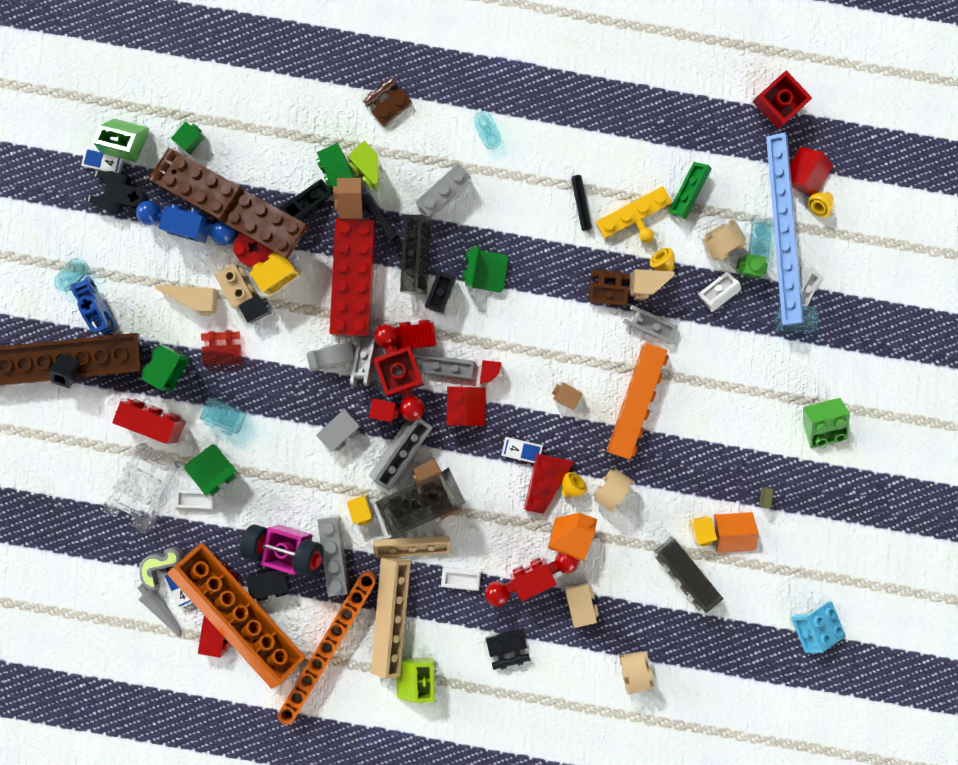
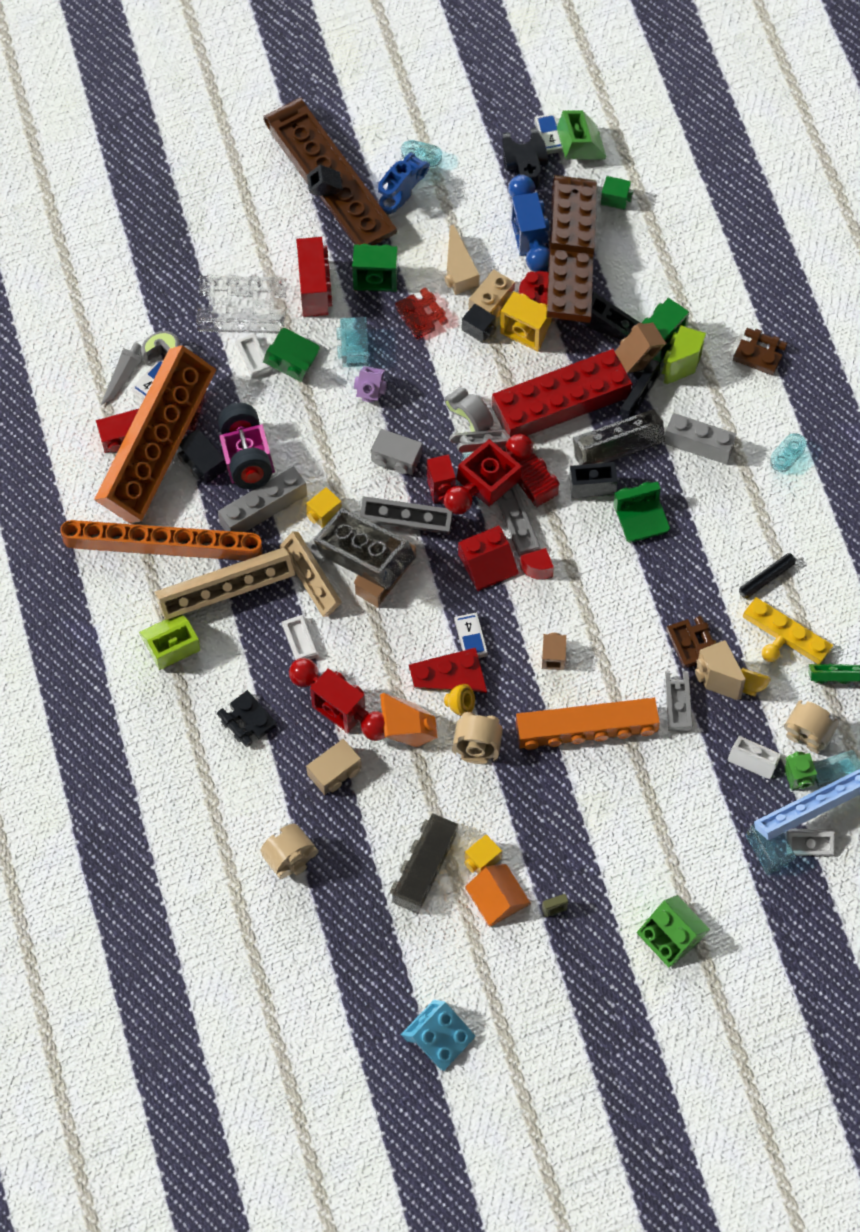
camera: 65 degrees right, 25 degrees down
none -> lavender brick [354,366,387,402]

